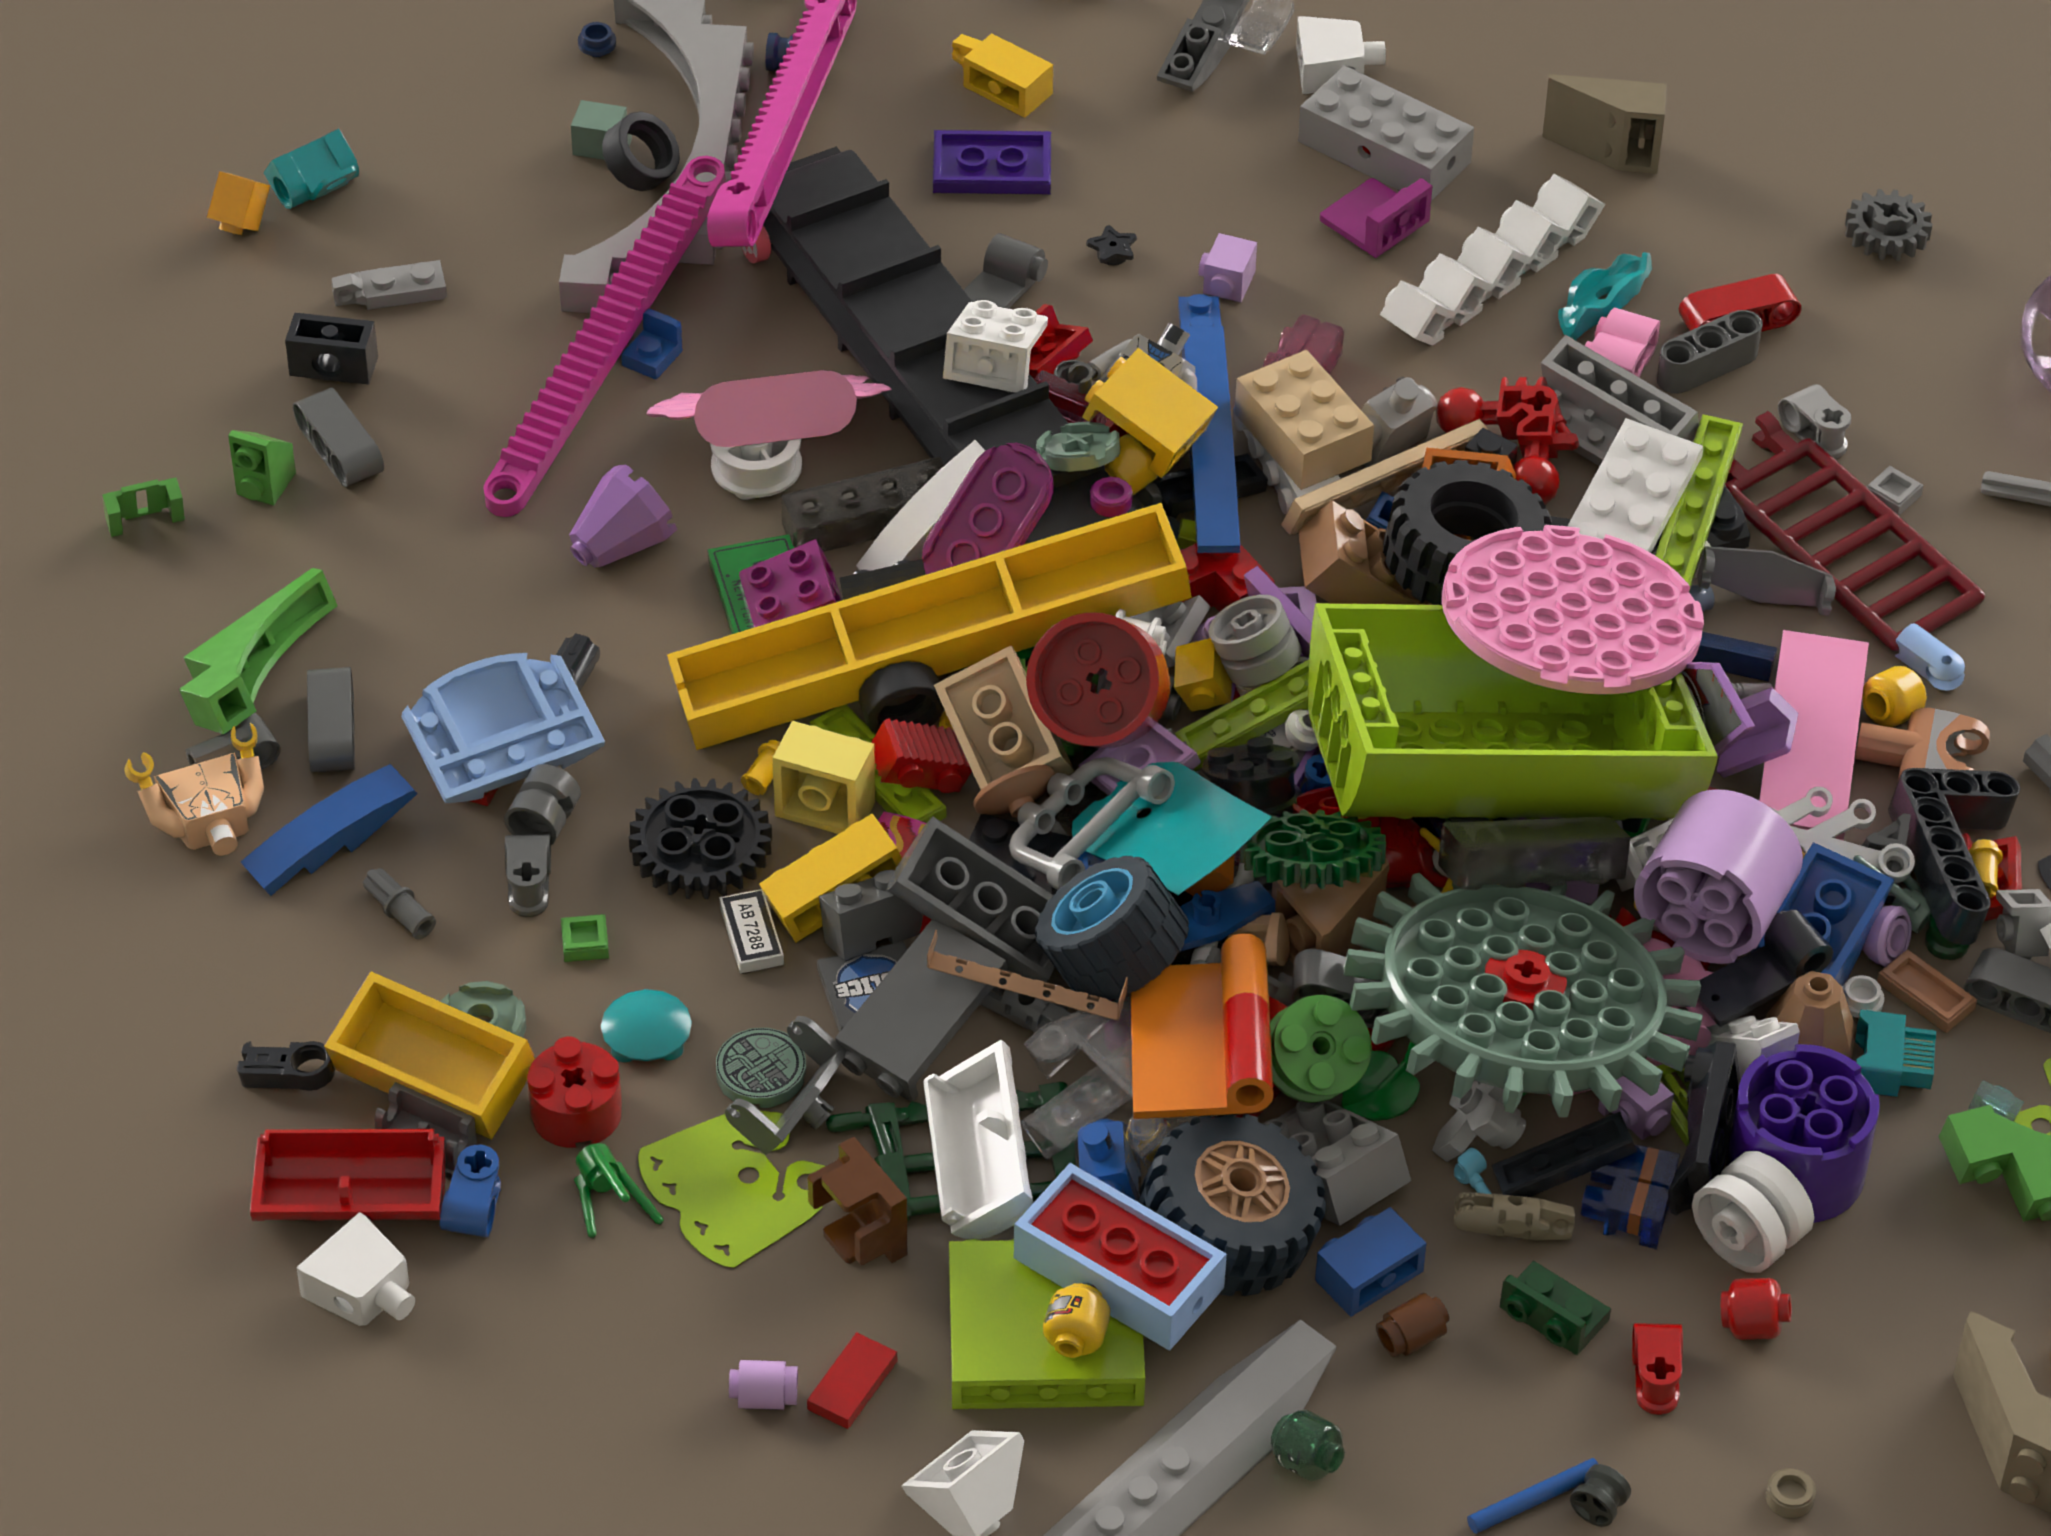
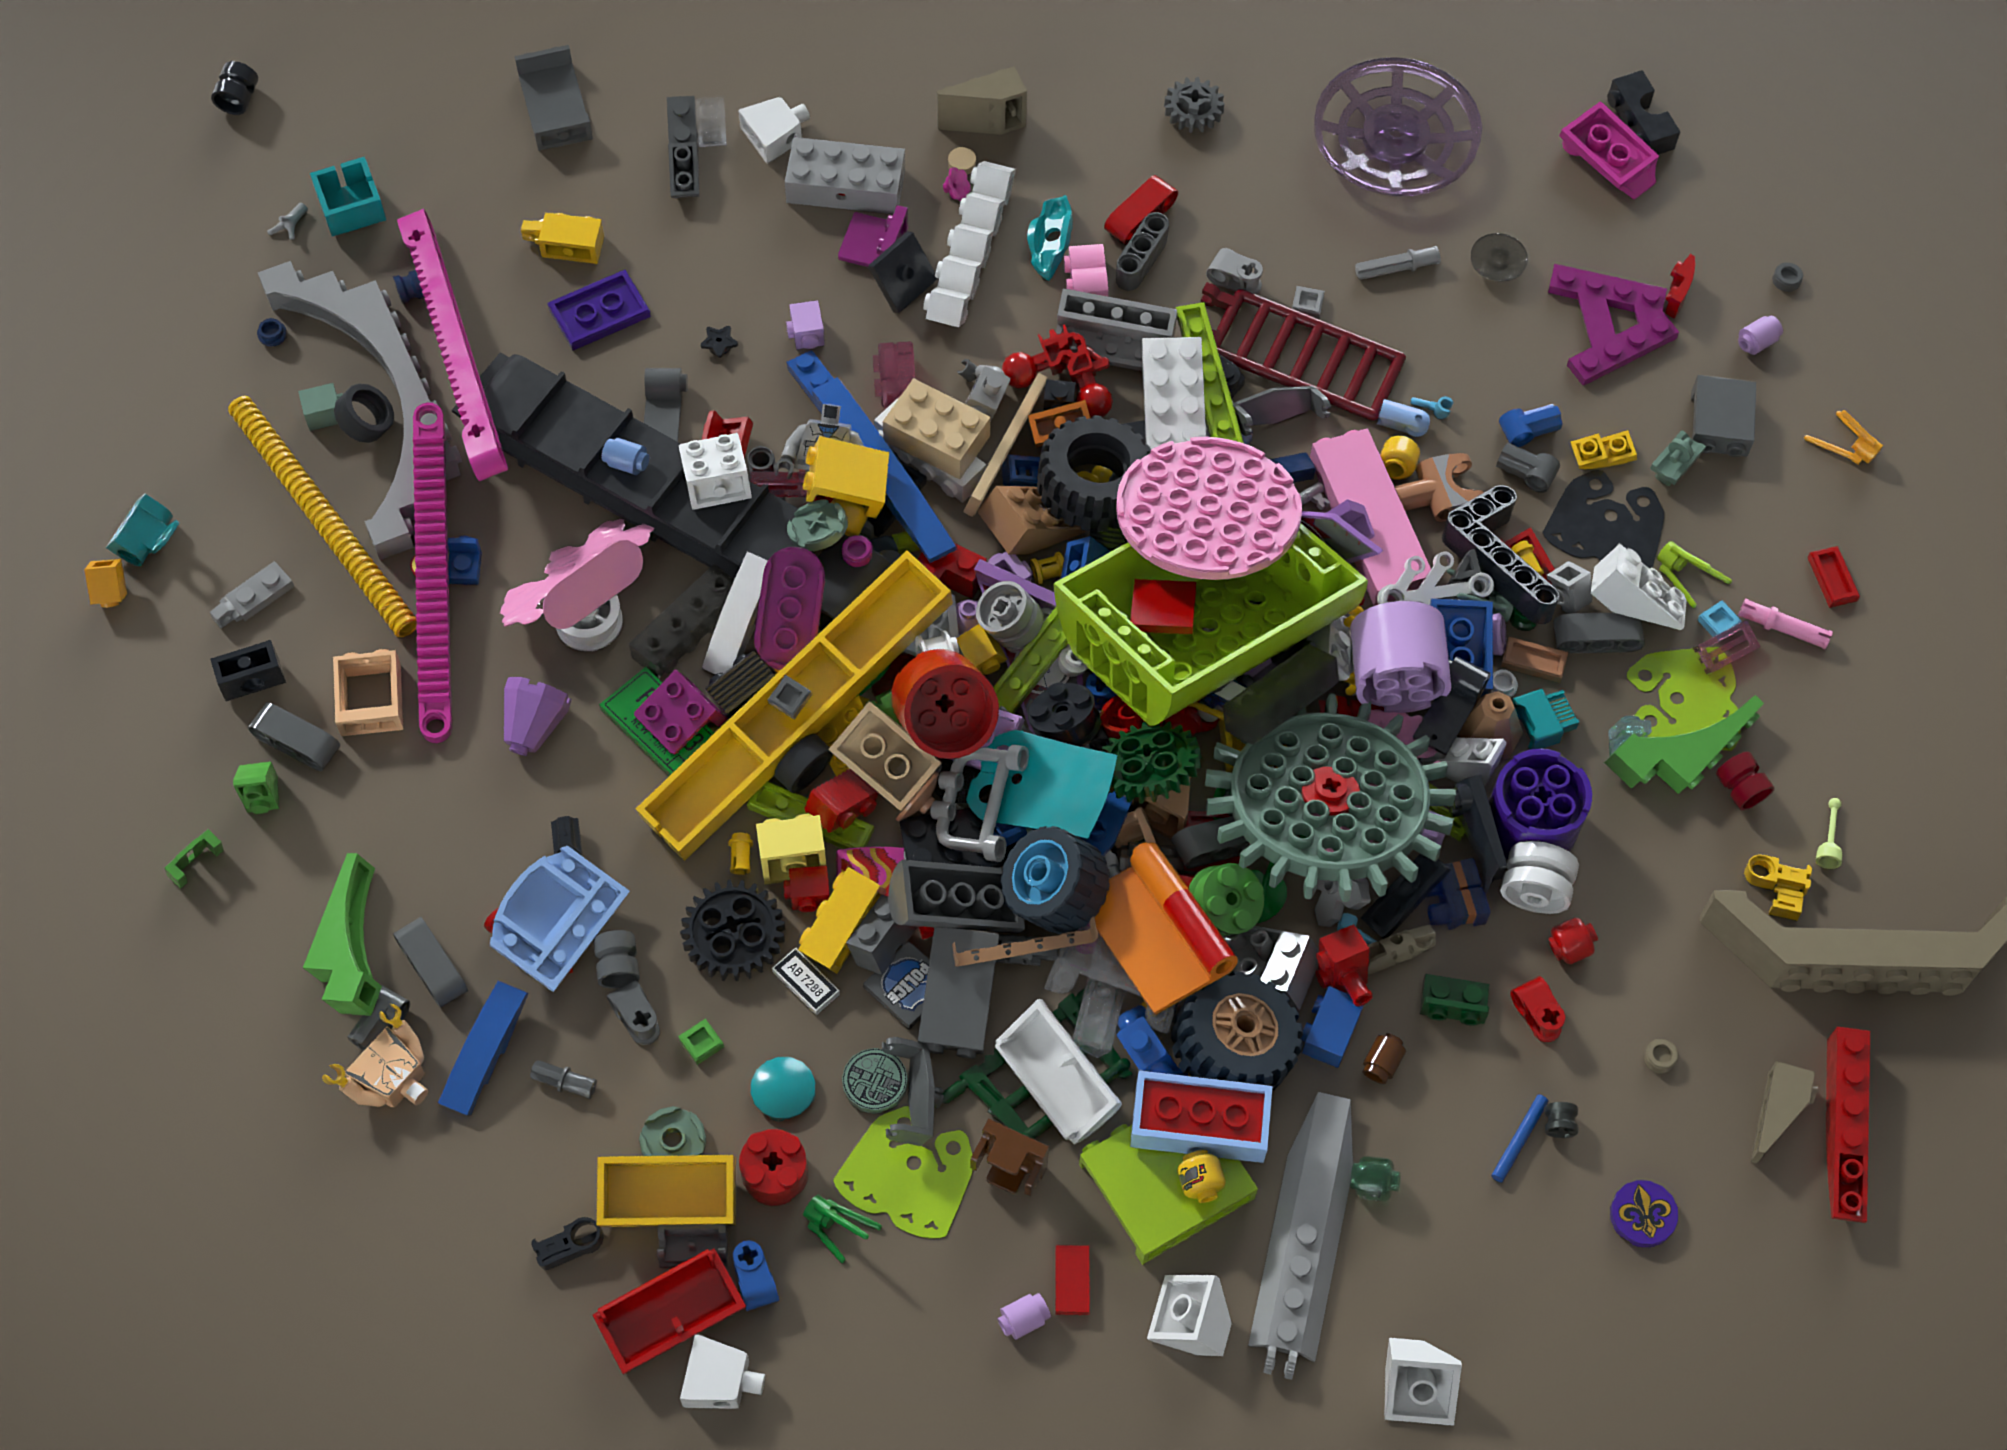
camera: 30 degrees left, 15 degrees up
none -> yellow piece [228,396,417,637]
none -> light nougat window [333,649,403,736]
none -> medium blue brick [602,438,650,475]
none -> dark grey tile [768,675,813,720]
none -> red brick [783,865,830,912]
none -> black plate [868,231,938,313]
none -> dark pink plant [943,167,971,202]
none -> tan tile [948,147,976,175]
none -> red tile [1130,579,1196,634]
none -> red brick [1316,924,1373,1006]
none -> medium azure hand [1410,396,1454,419]

